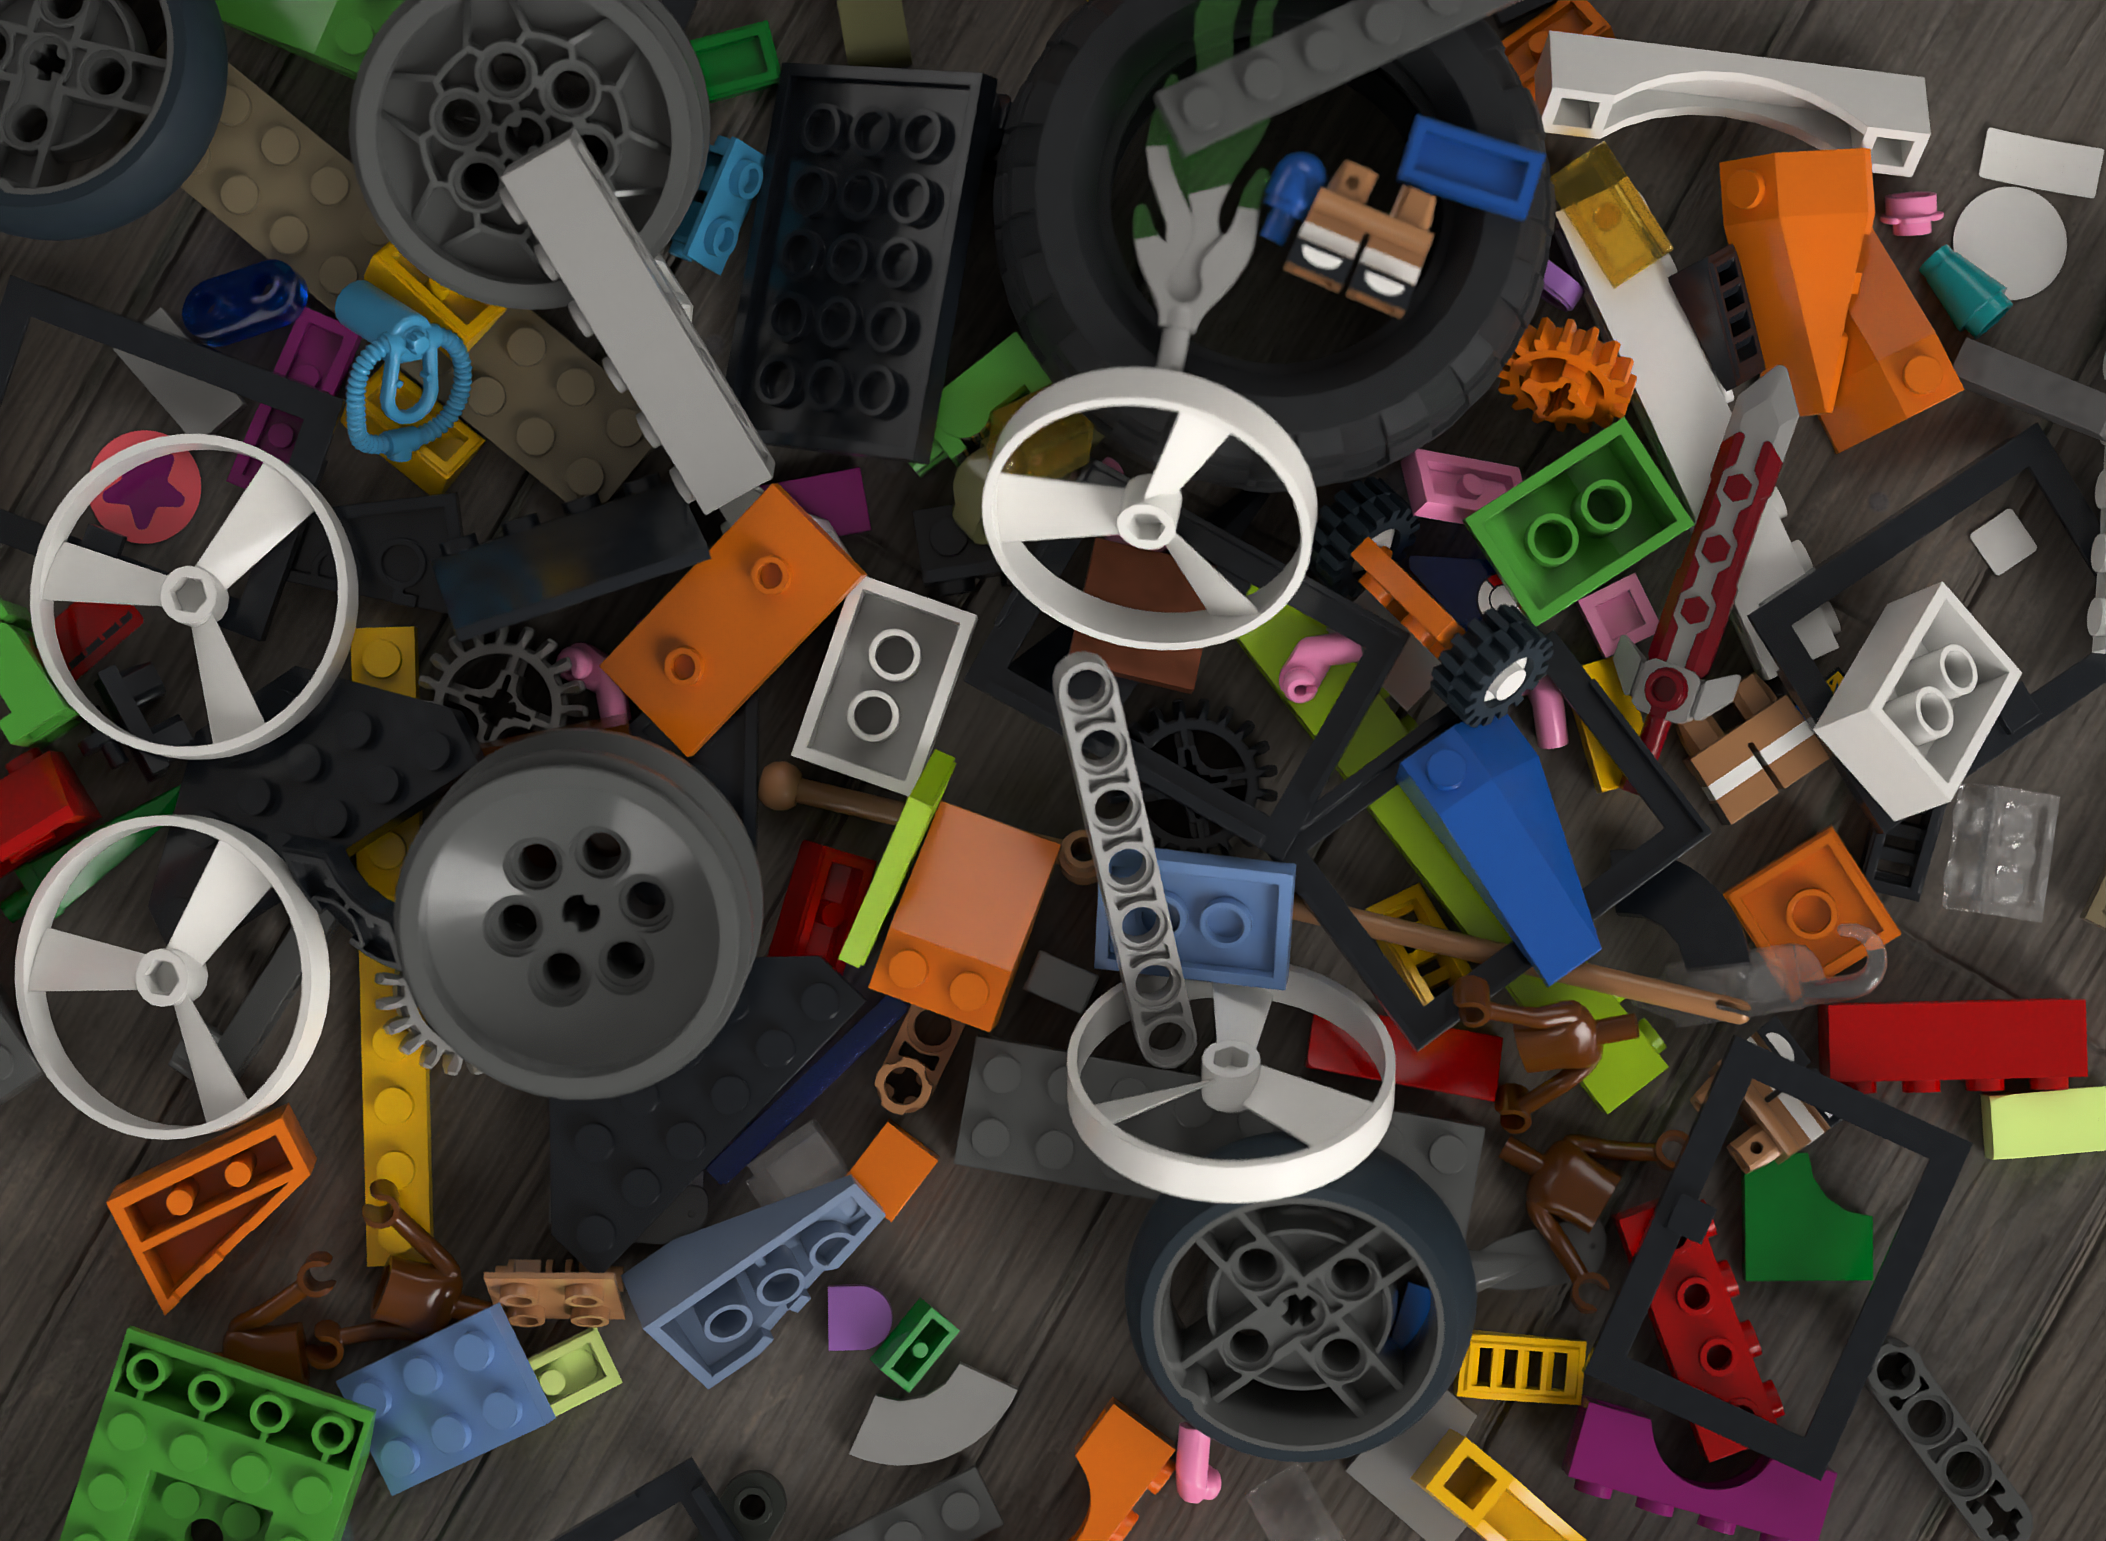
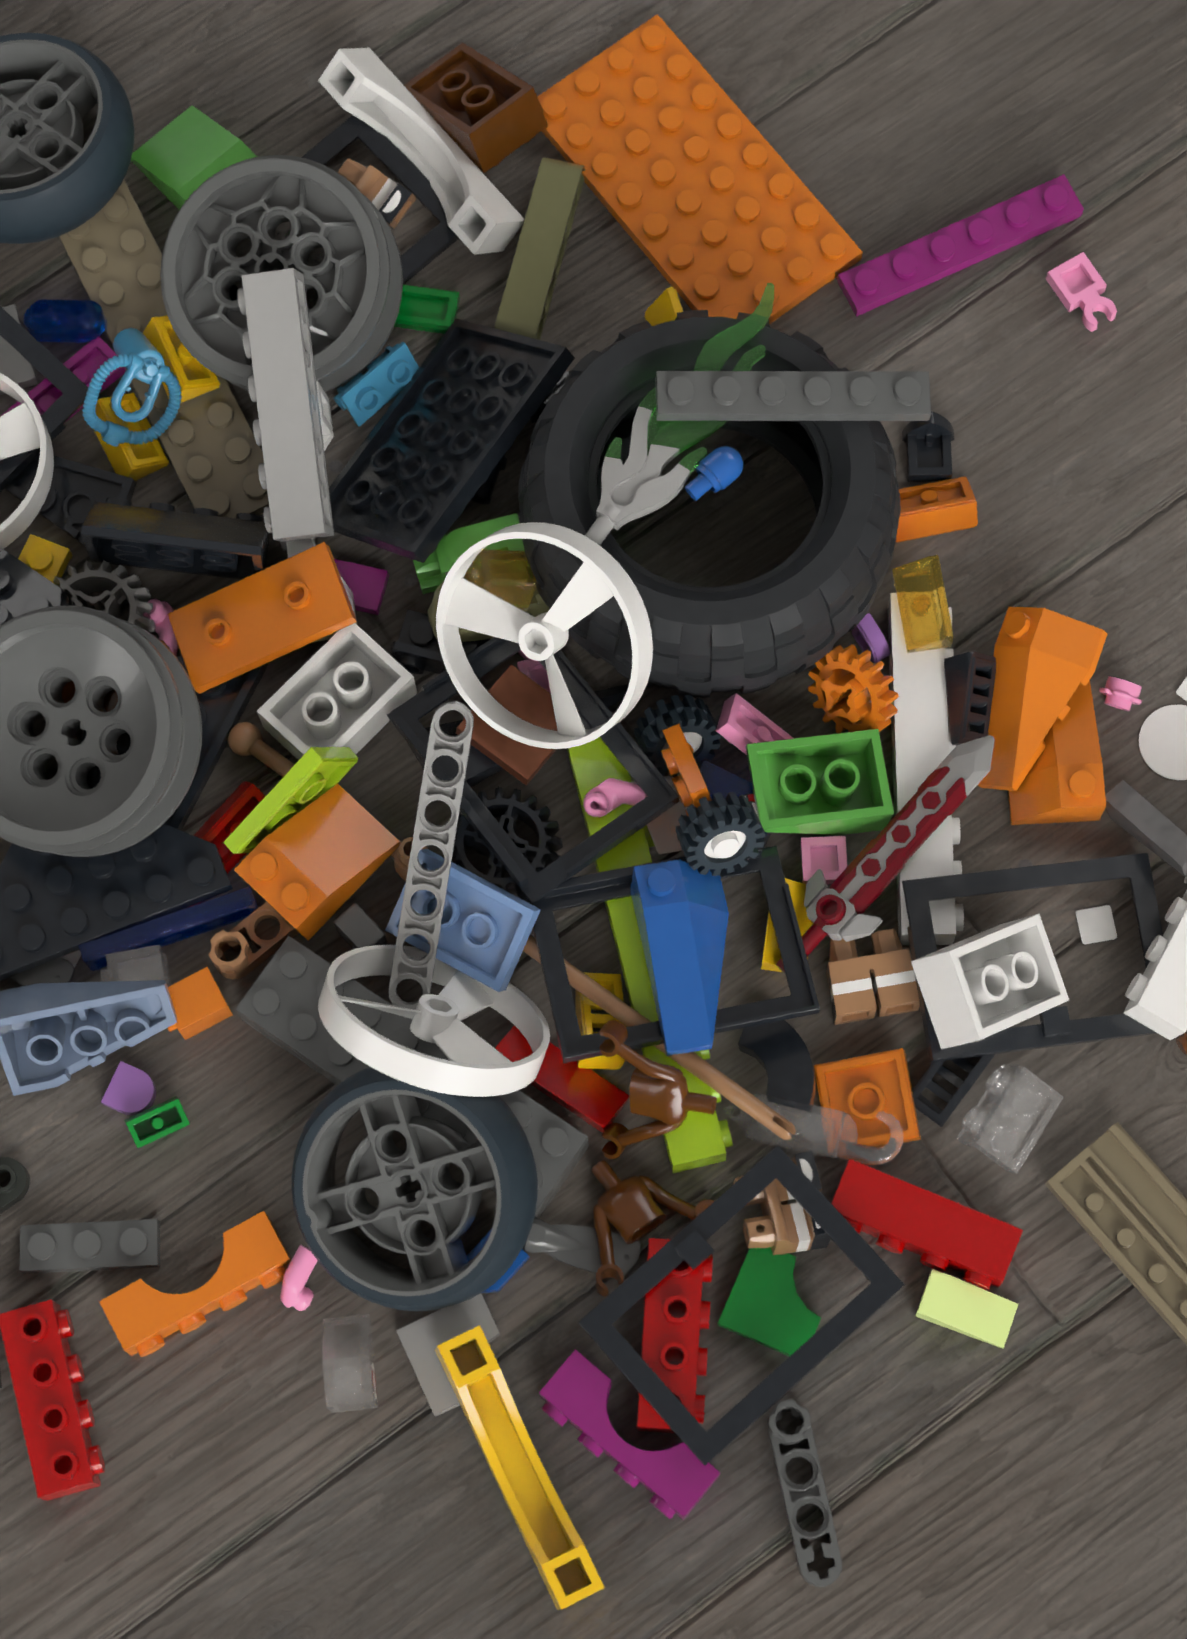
camera: 25 degrees right, 15 degrees down
light grey tile [849,1361,1018,1466] -> none
medium nougat hips [1283,160,1436,319] -> none
blue tile [1395,114,1546,222] -> none
yellow slope [1453,1330,1587,1405] -> none
bright pink arm [1521,675,1569,749] -> none
white arch [1534,30,1931,177] -> none
teal cone [1919,244,2013,339] -> none

